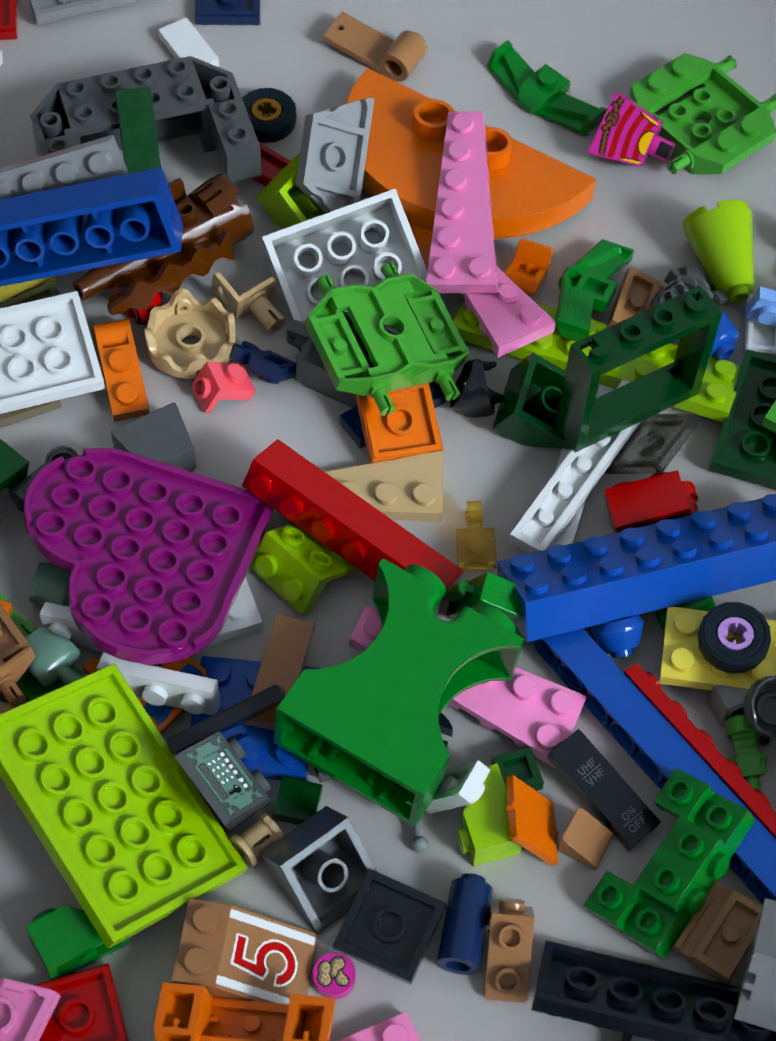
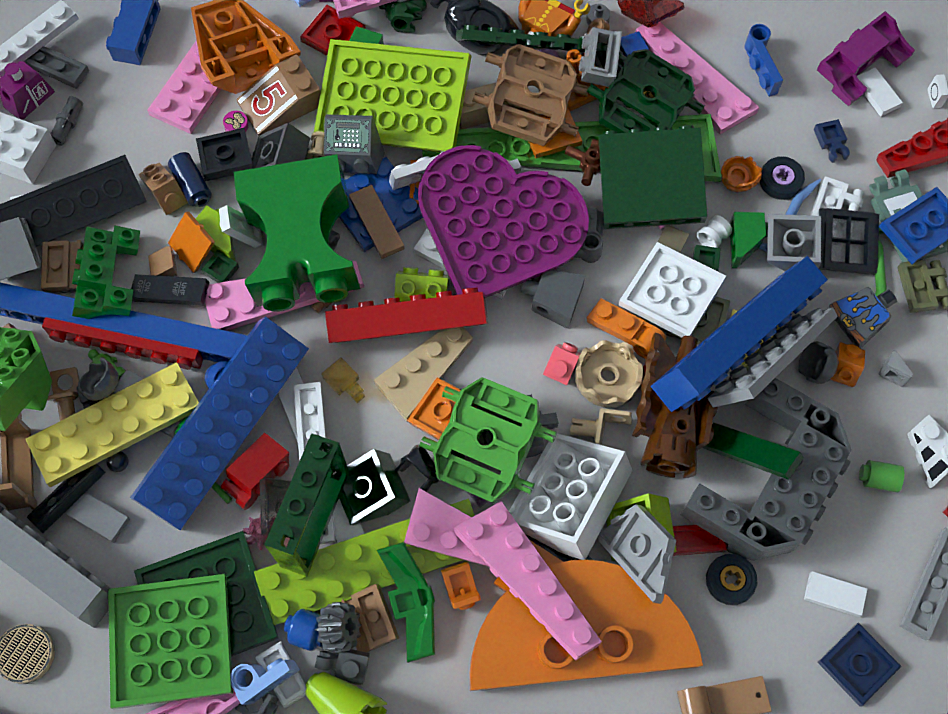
camera: 140 degrees right, 10 degrees up
sand green piece [25,627,83,689] -> none
black tile [166,684,286,755] -> none
dark blue plate [229,341,296,384] -> none
green piece [445,572,522,620] -> none
black bush [698,602,771,673] -> none
none -> clear pink gear [243,513,275,550]
none -> bright green brick [859,460,905,493]

